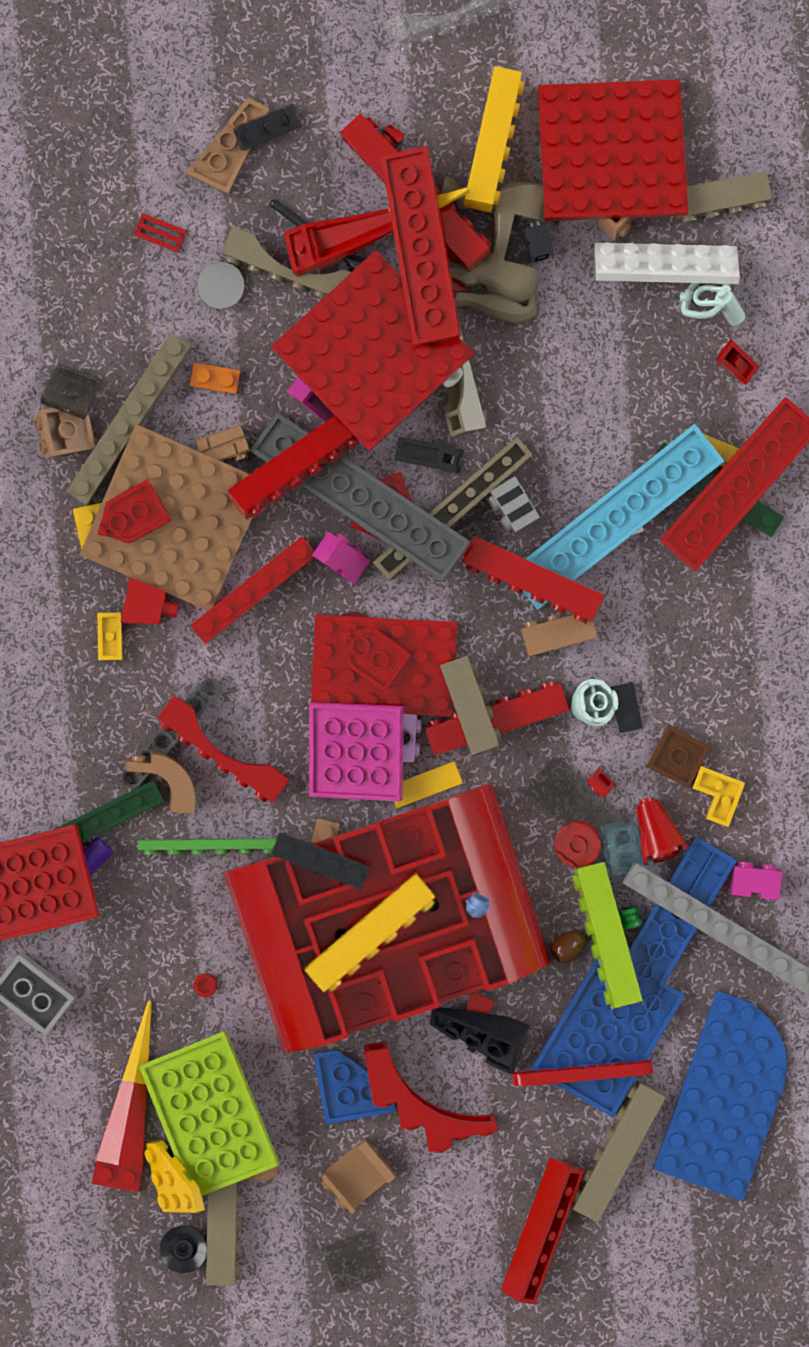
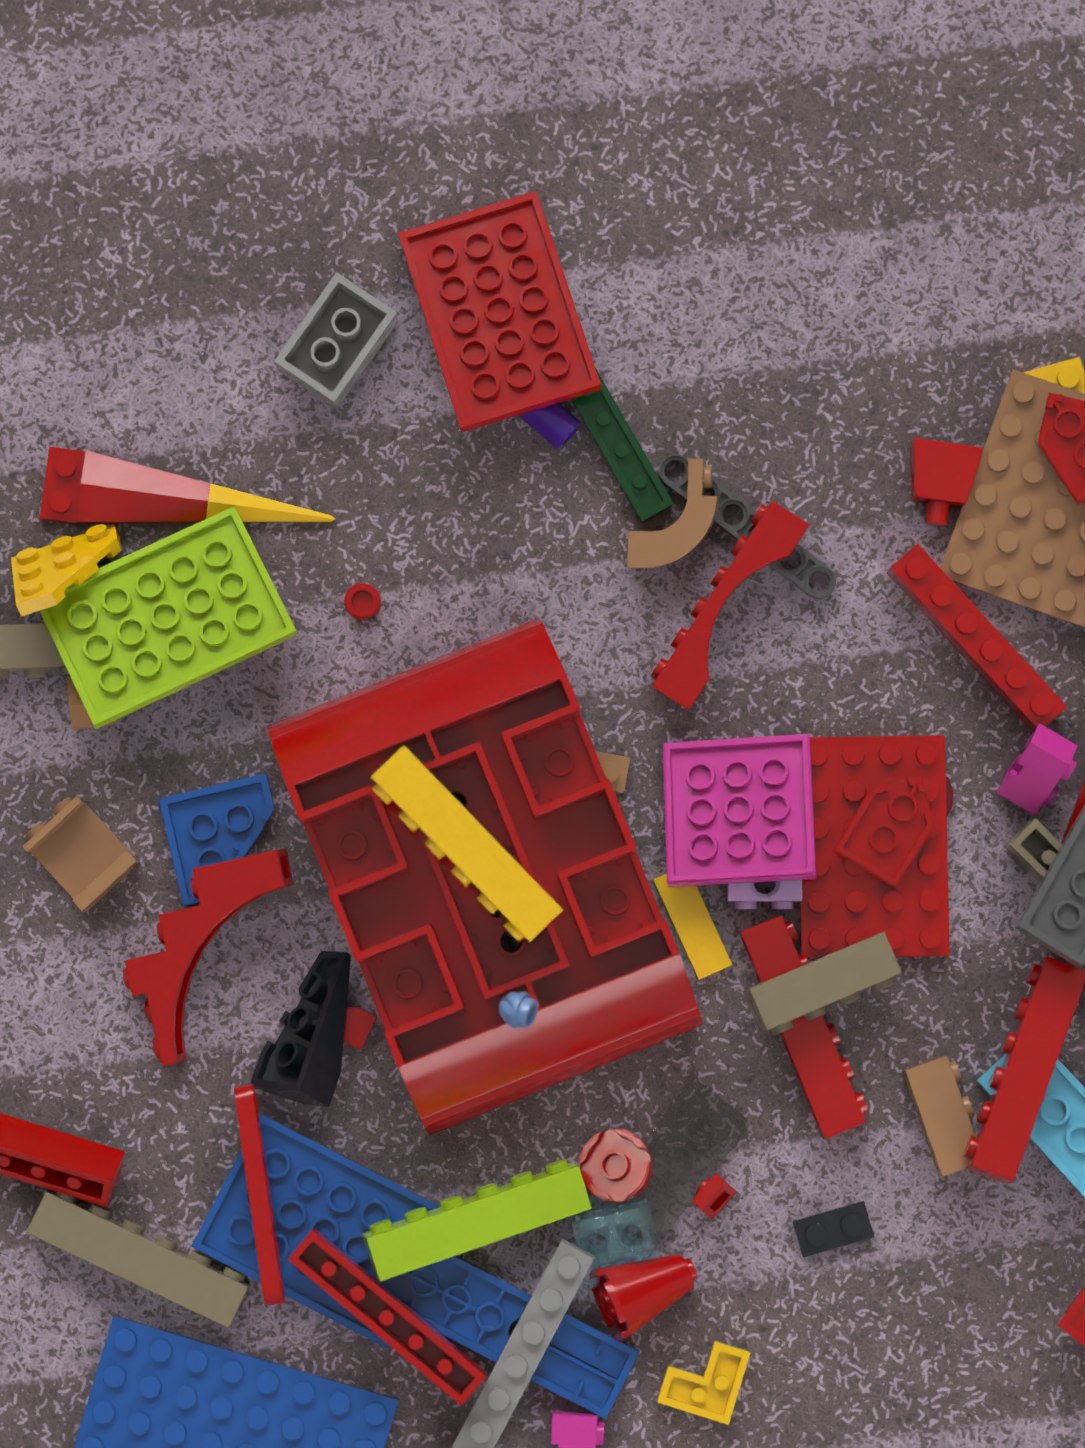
camera: 85 degrees right, 5 degrees down
yellow plate [97,612,123,660] -> none
bright green plate [138,838,277,855] -> none
black plate [271,832,370,889] -> none
reddish brown animal [550,930,588,964] -> none
light aqua cone [571,679,618,726] -> none
green wheel [618,906,643,930] -> none
reddish brown plate [646,725,711,789] -> none
none -> red brick [288,1228,487,1406]

